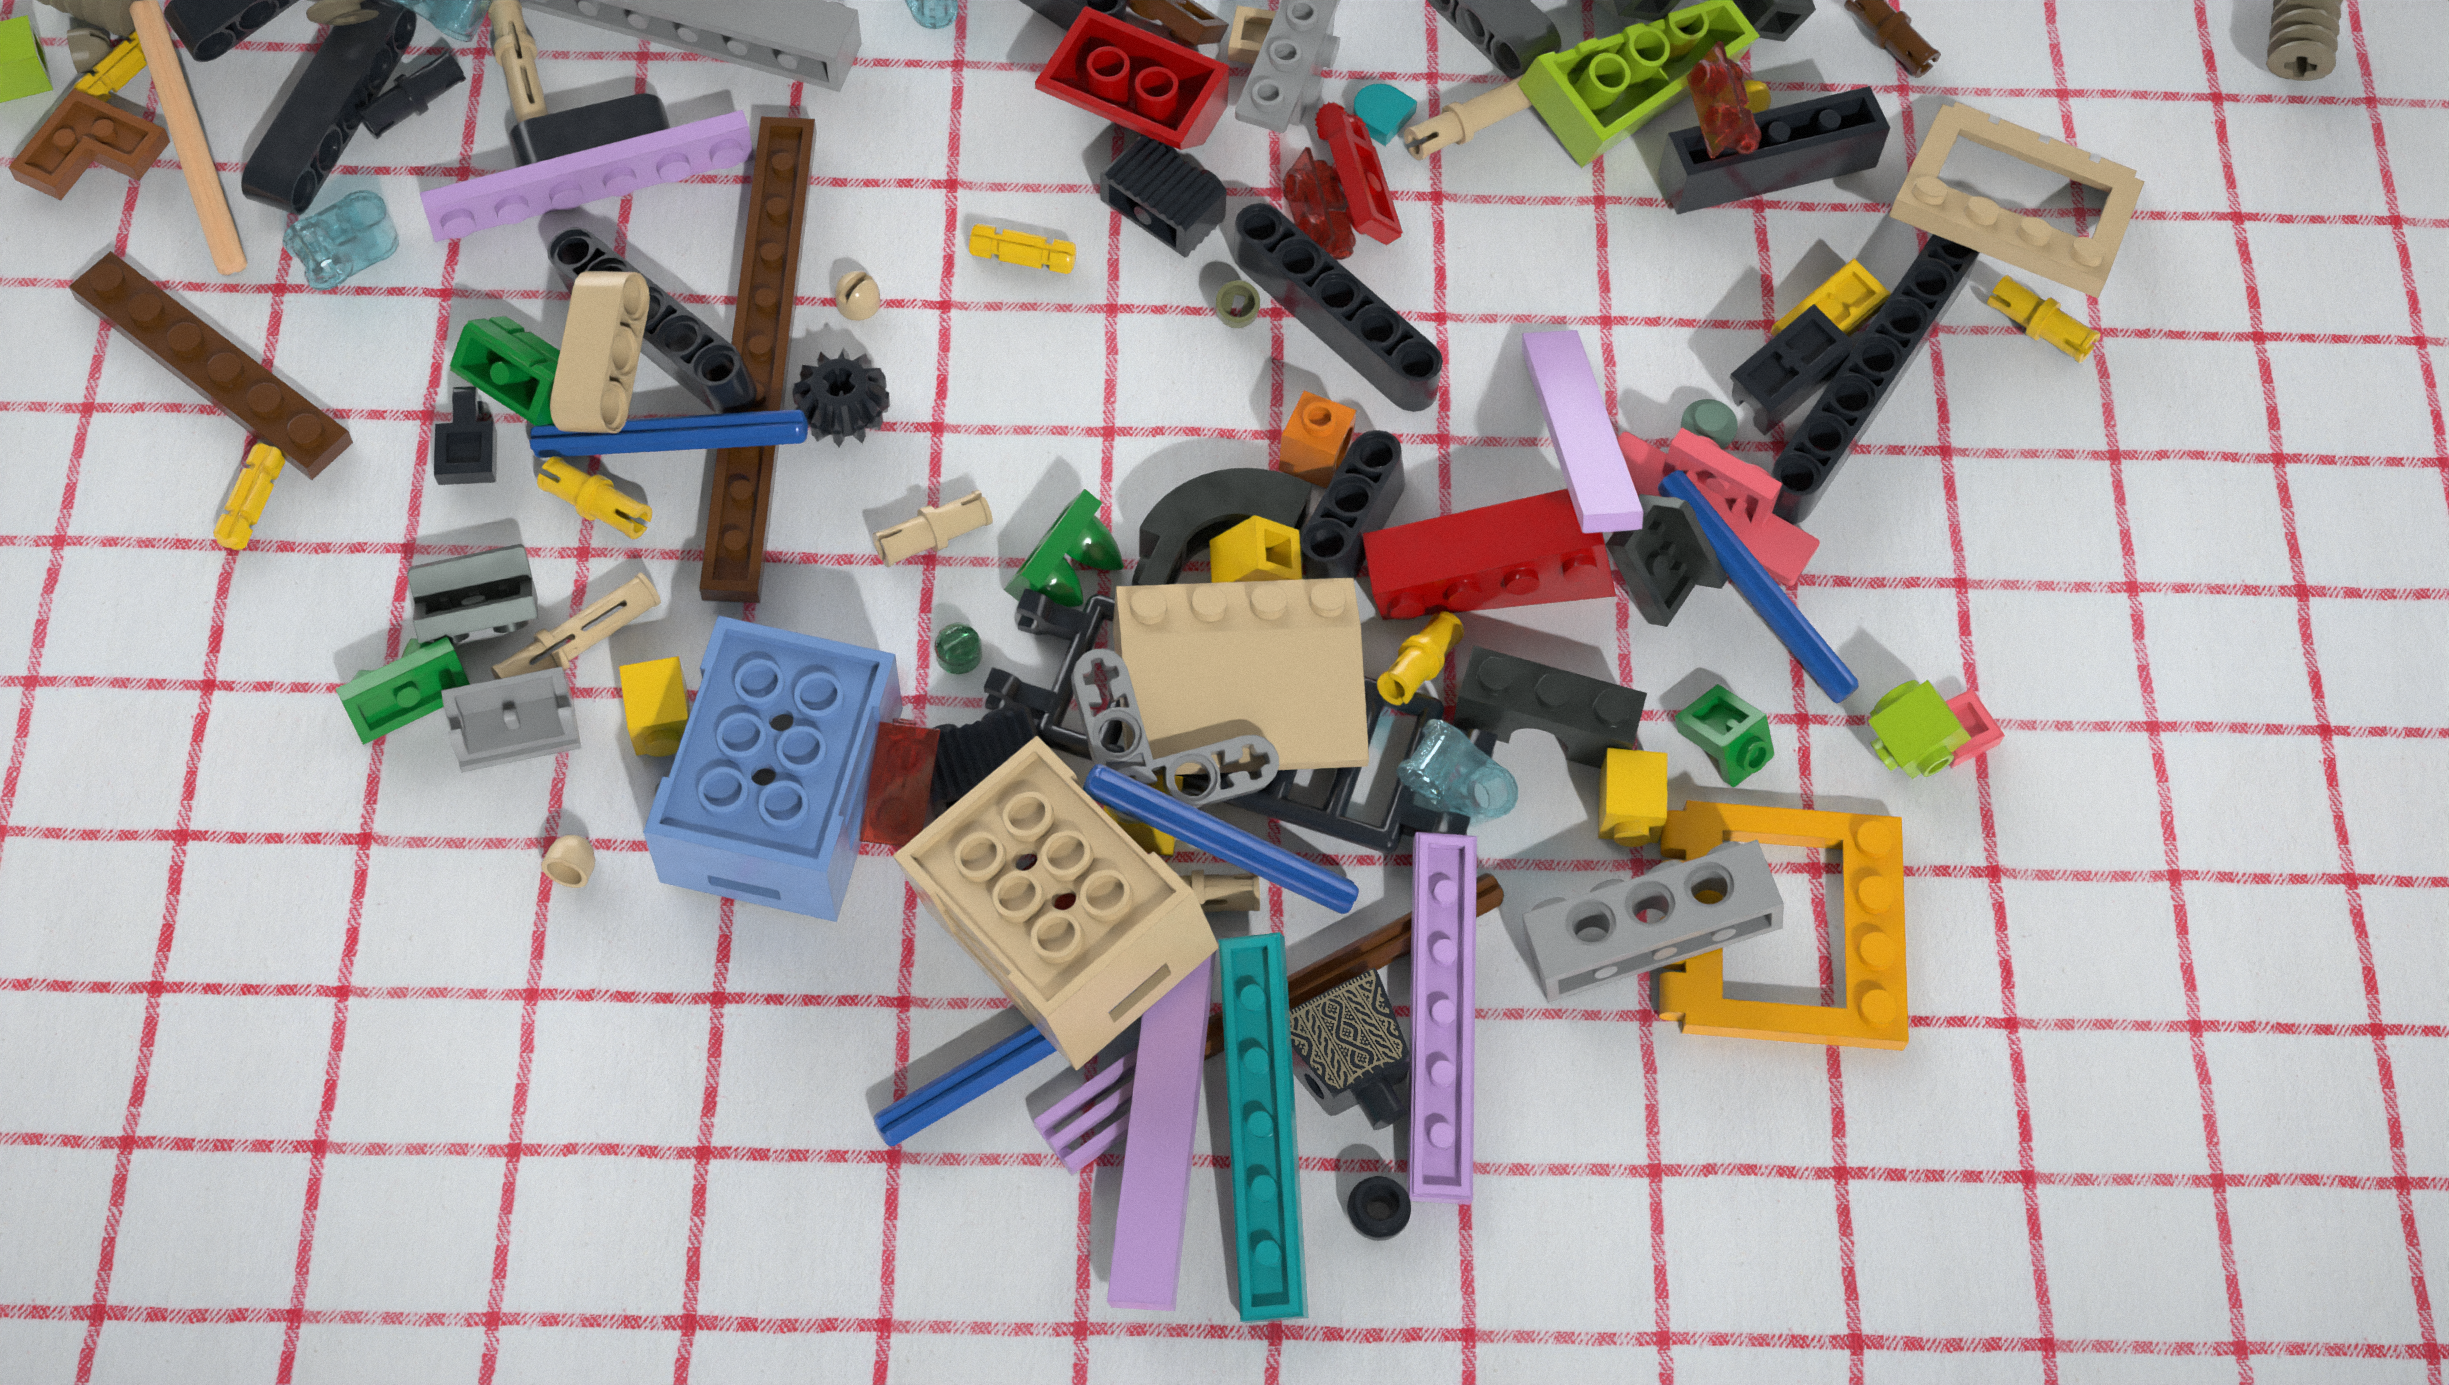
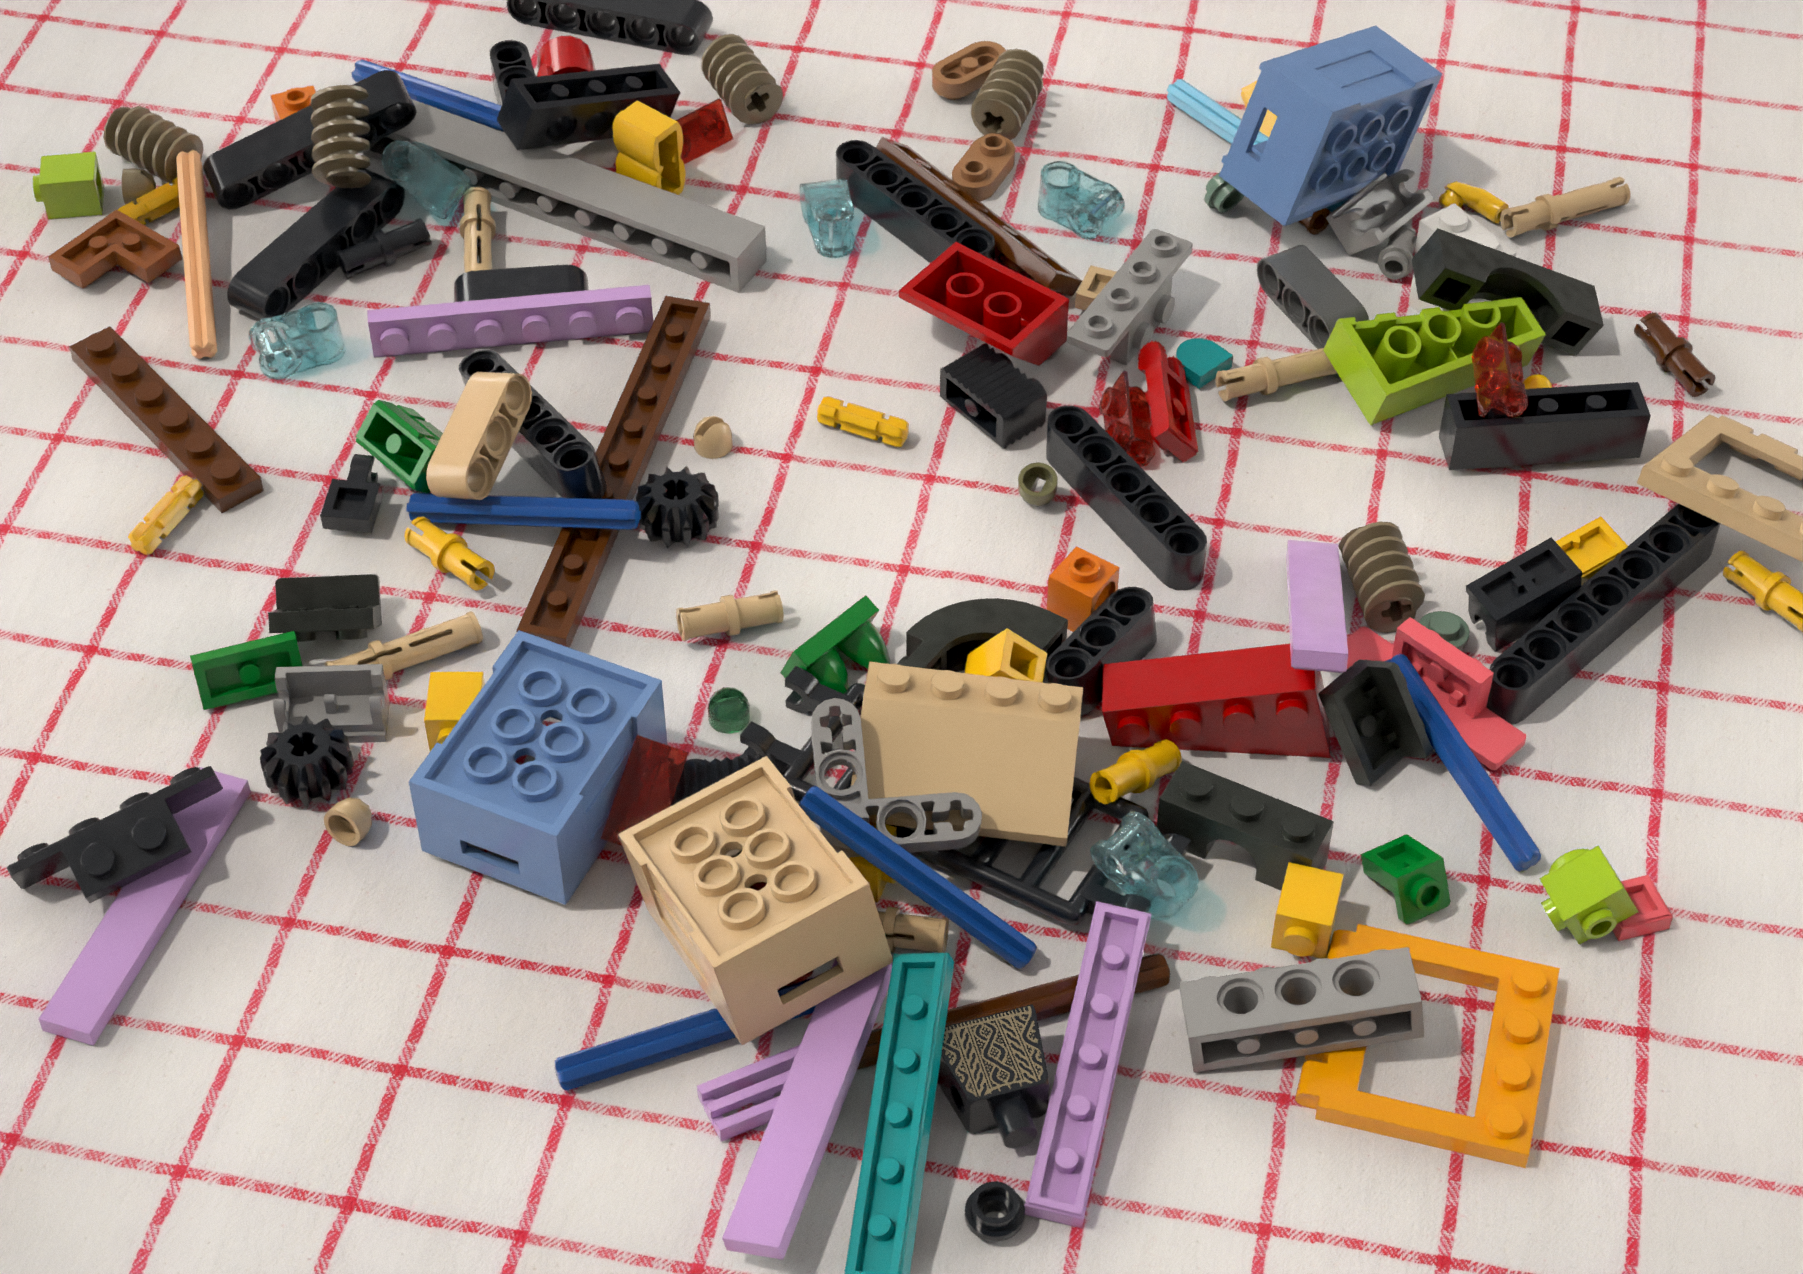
camera: 15 degrees right, 15 degrees down
none -> black bracket [7,766,223,903]
none -> lavender tile [39,767,251,1046]
none -> black gear [260,715,354,808]
none -> dark tan piece [1338,521,1425,633]

